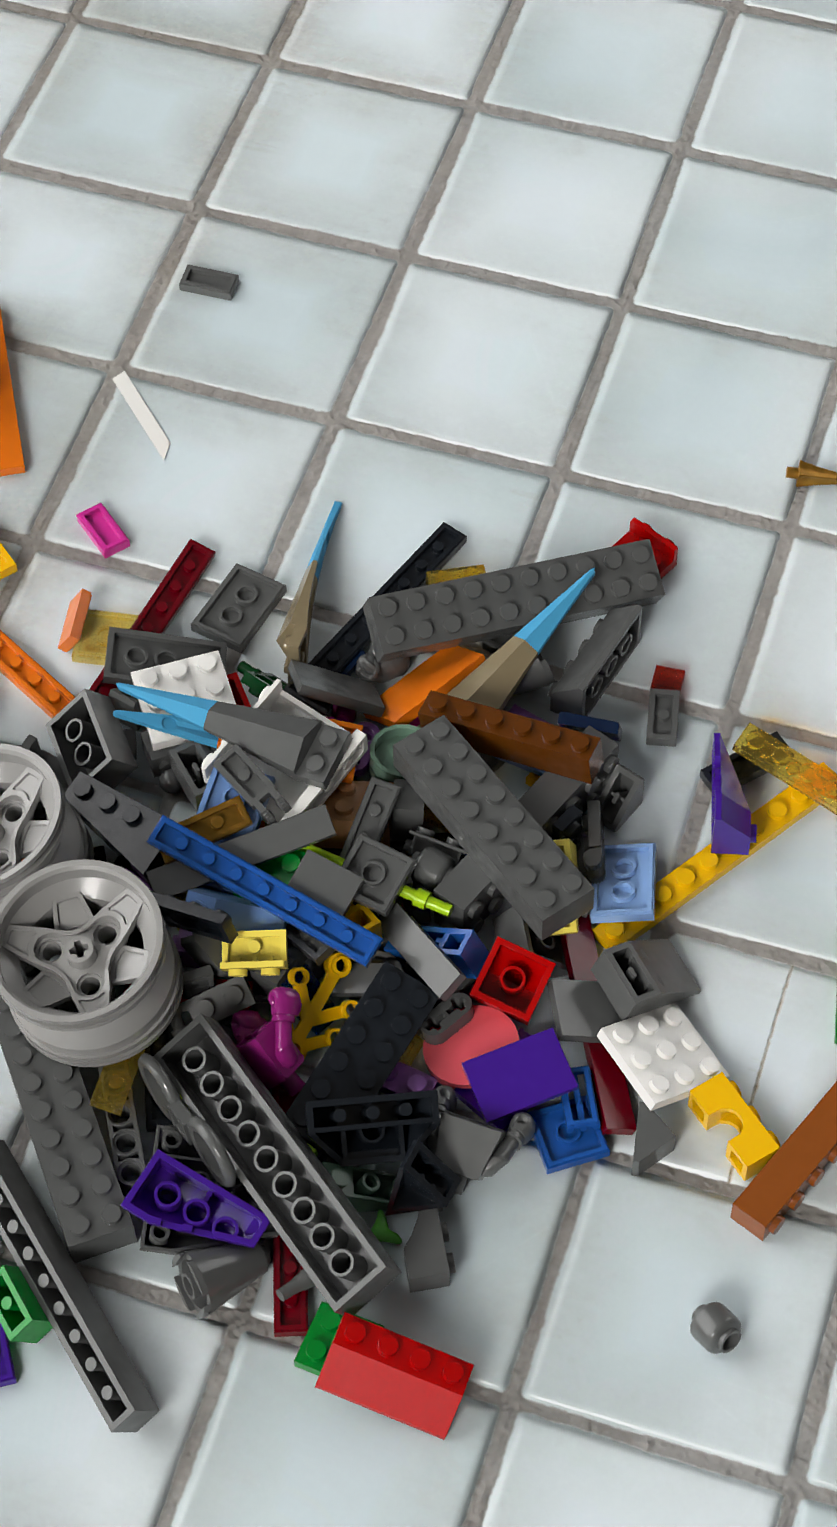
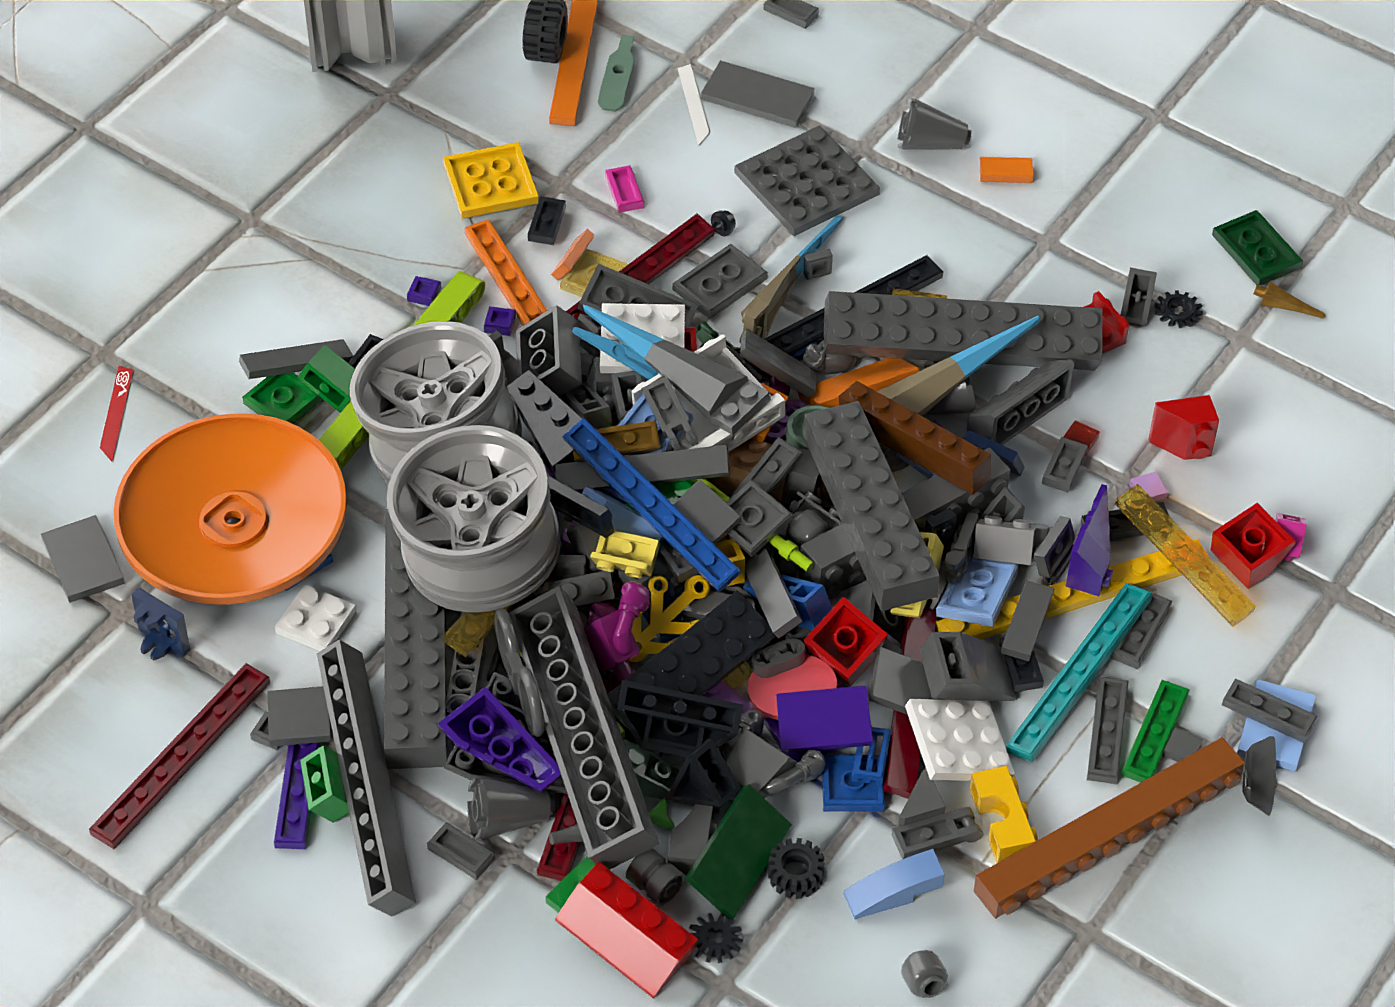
camera: 15 degrees right, 5 degrees down
none -> dark grey tile [427,822,495,880]
none -> dark purple tile [484,306,516,336]
none -> black plate [527,196,566,245]
none -> dark grey slope [562,380,613,429]
none -> sand green piece [598,35,634,112]
none -> dark grey wheel [626,848,685,906]
none -> dark green tile [685,784,792,920]
none -> black gear [689,913,744,963]
none -> dark grey tile [701,60,815,128]
none -> black plate [711,210,736,236]
none -> dark grey piece [734,125,880,236]
none -> black tyre [768,838,825,899]
none -> dark grey tile [803,249,833,280]
none -> medium blue slope [844,849,945,920]
none -> dark grey plate [892,807,983,859]
none -> dark grey cone [898,98,972,150]
none -> light grey hinge [973,516,1049,565]
none -> orange tile [979,157,1033,183]
none -> black plate [999,637,1044,692]
none -> dark grey tile [1001,580,1054,661]
none -> teal tile [1006,583,1152,763]
none -> dark grey plate [1034,516,1075,586]
none -> dark grey tile [1086,676,1129,784]
none -> dark grey tile [1110,592,1172,669]
none -> dark grey slope [1120,267,1157,326]
none -> lavender tile [1129,472,1168,505]
none -> red slope [1148,395,1219,460]
none -> black gear [1154,290,1203,328]
none -> dark green plate [1212,210,1303,286]

